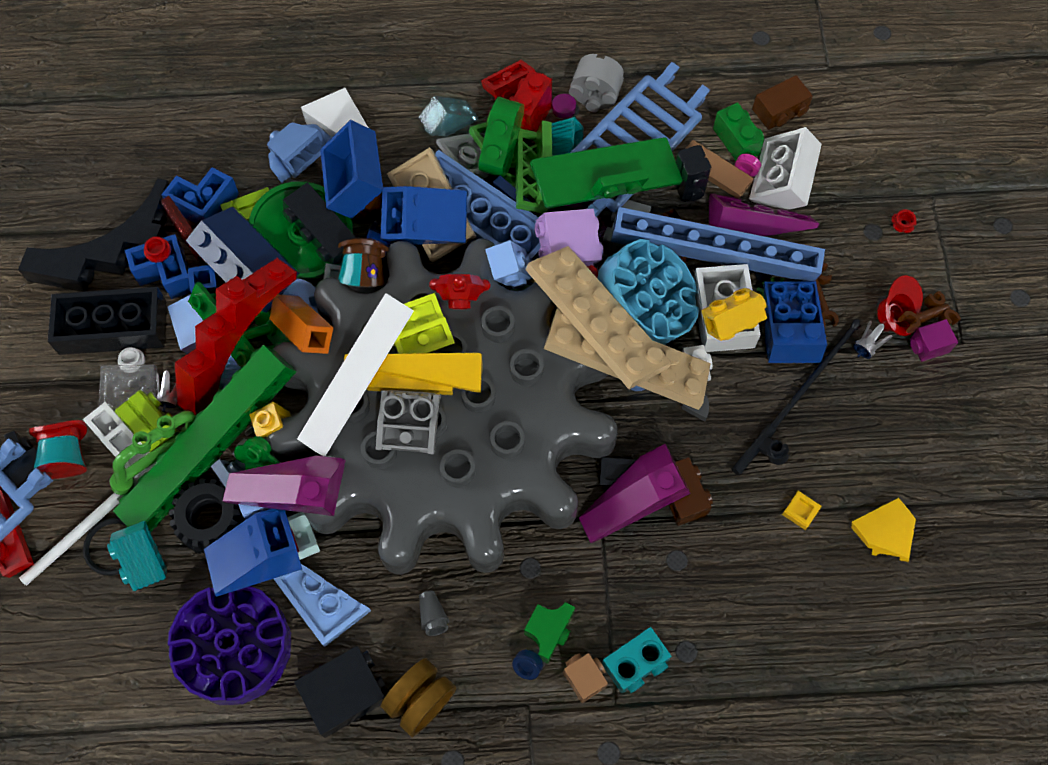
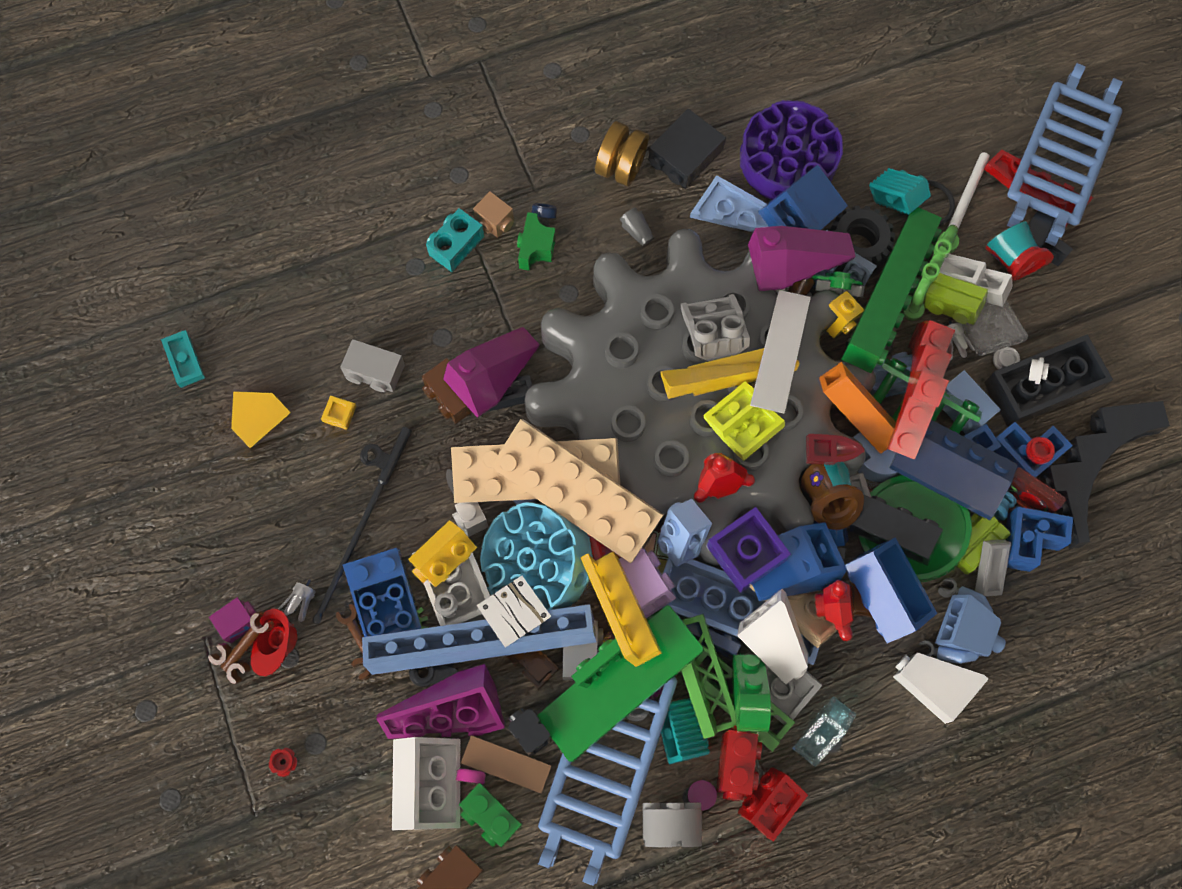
camera: 160 degrees right, 5 degrees up
none -> teal plate [161,330,205,388]
none -> light grey brick [340,339,405,392]
none -> light grey pin [434,593,458,618]
none -> white sticker [476,576,551,648]
none -> yellow fence [580,552,662,667]
none -> dark purple brick [707,507,791,593]
none -> white slope [737,589,808,684]
none -> dark red plate [806,434,865,465]
none -> red rock [815,580,854,641]
none -> light grey tile [975,540,1011,596]
none -> white plate [1029,357,1049,384]

